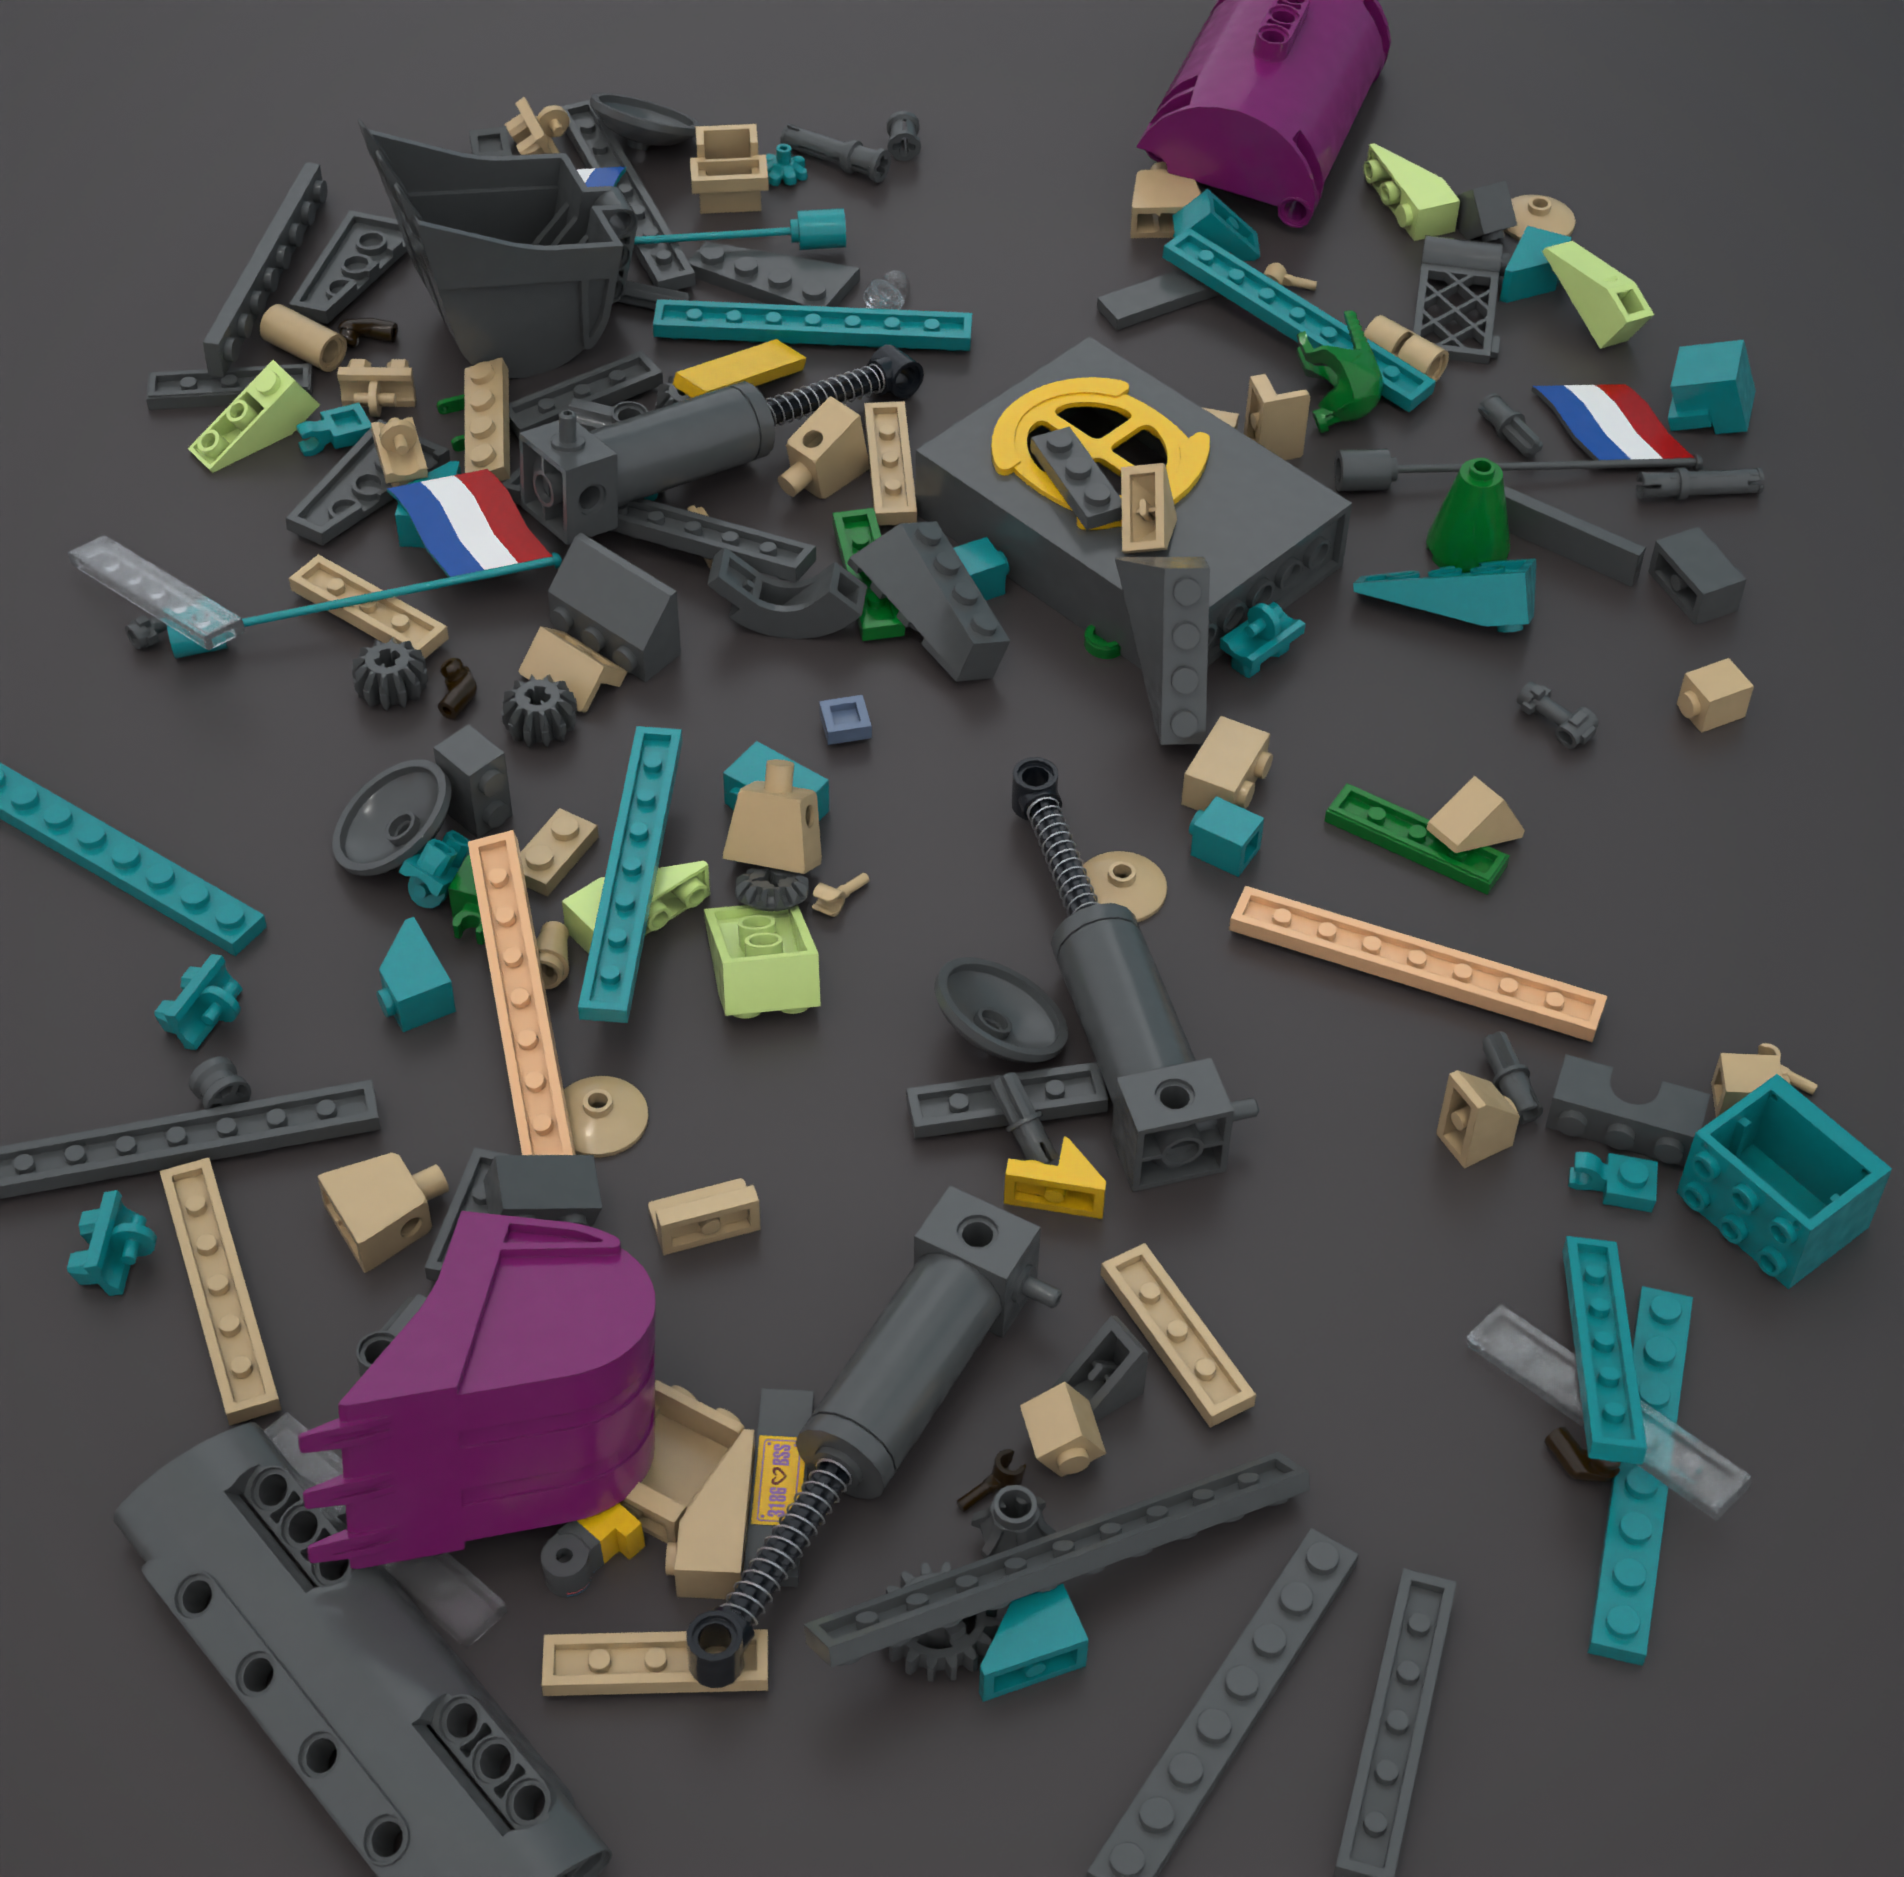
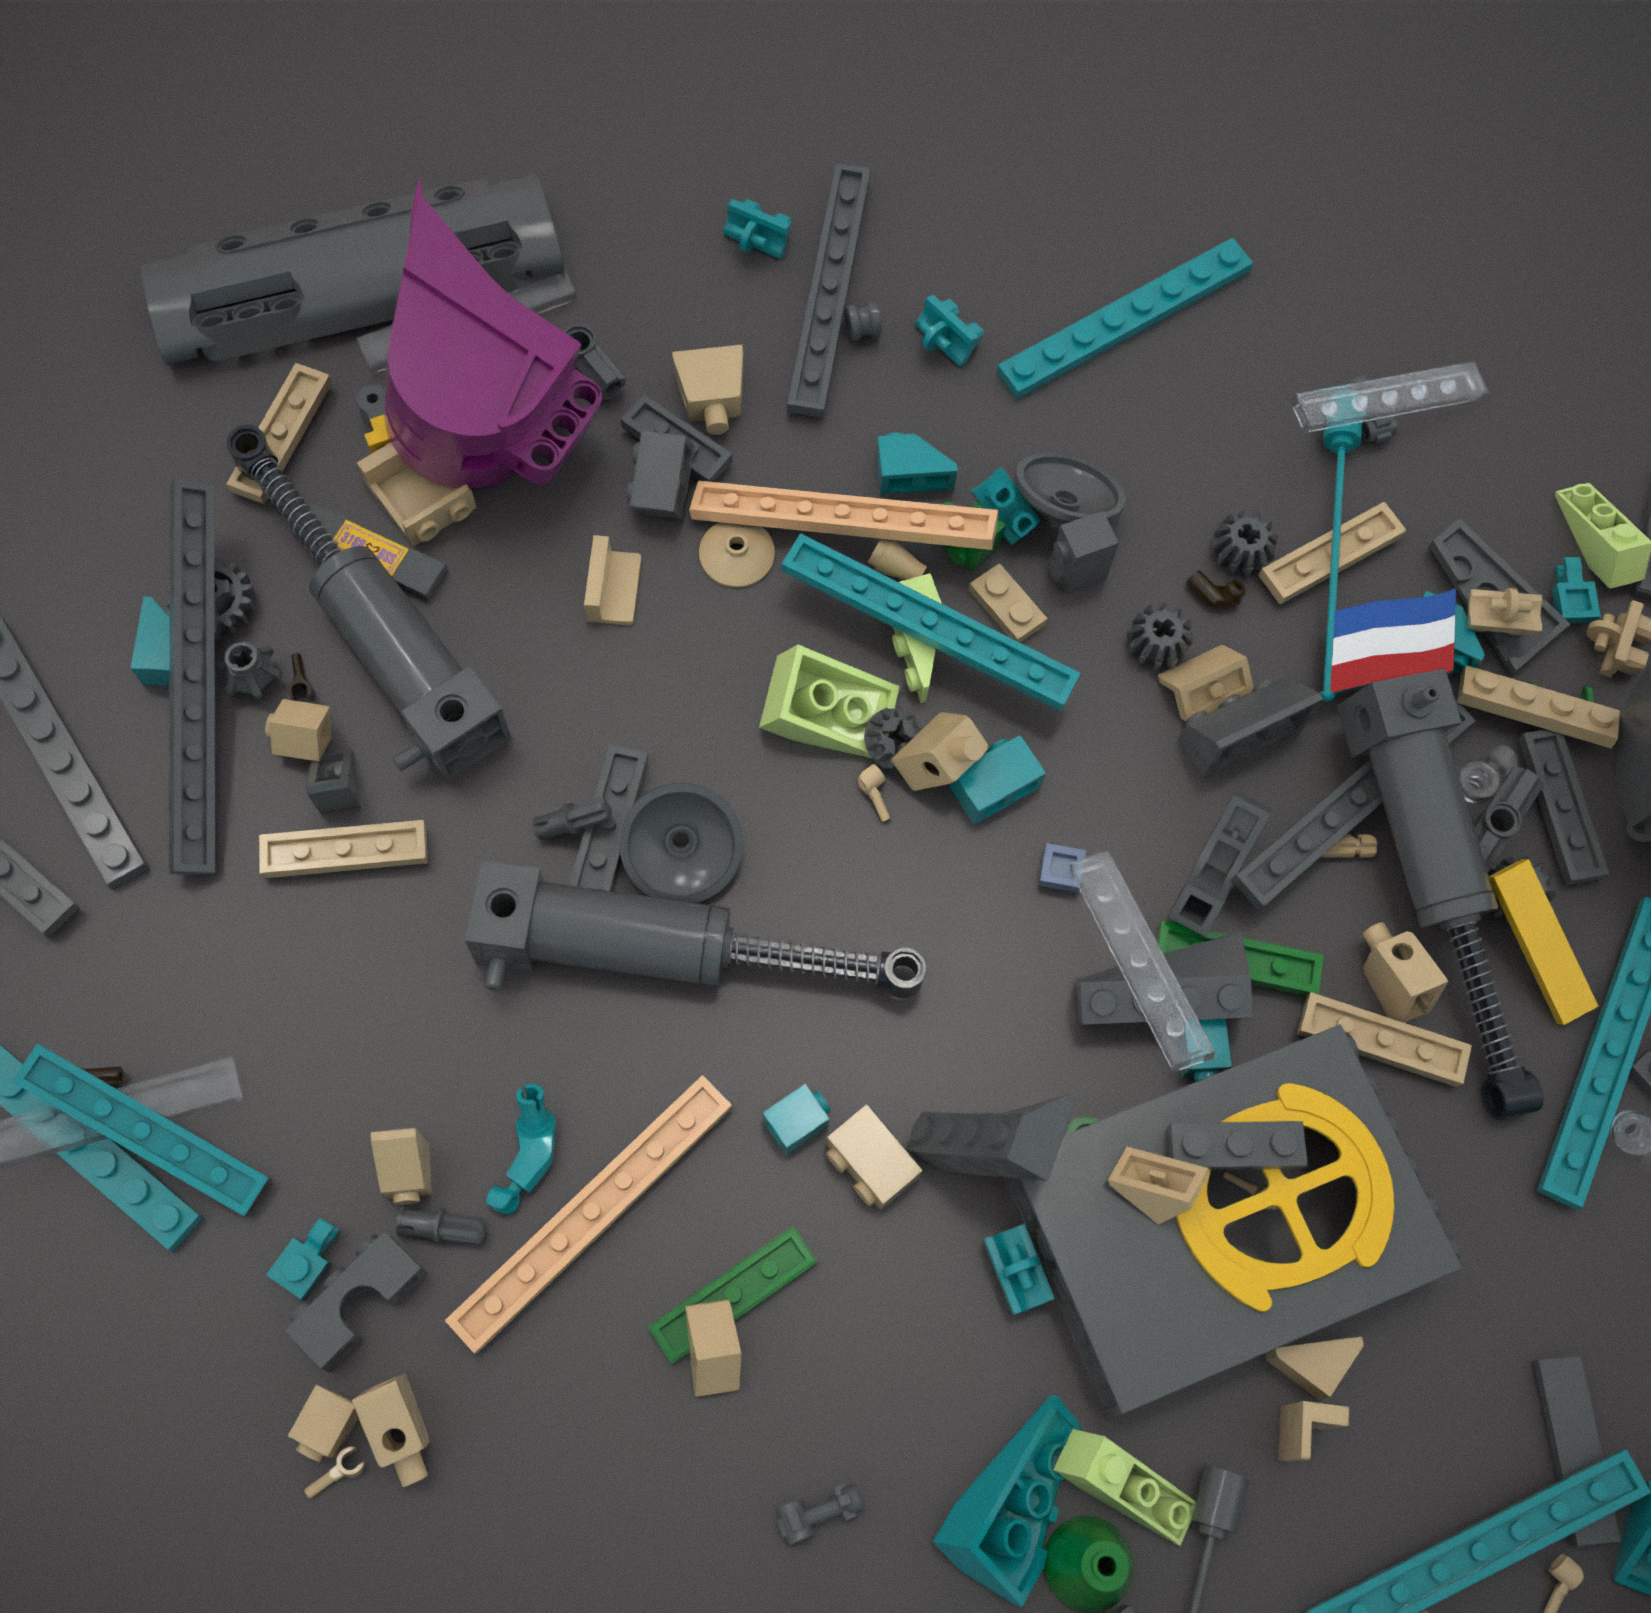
camera: 110 degrees right, 20 degrees up
tan plate [160,1157,282,1426] -> none
tan slope [665,1429,755,1599] -> none
yellow slope [1004,1136,1106,1219] -> none
tan dish [1083,851,1167,922] -> none
green piece [1297,310,1383,434] -> none
teal container [1676,1074,1892,1290] -> none
none -> tan torso [352,1372,430,1487]
none -> teal arm [486,1084,556,1214]
none -> yellowish green slope [1054,1429,1196,1546]
none -> clear tile [1070,850,1215,1073]

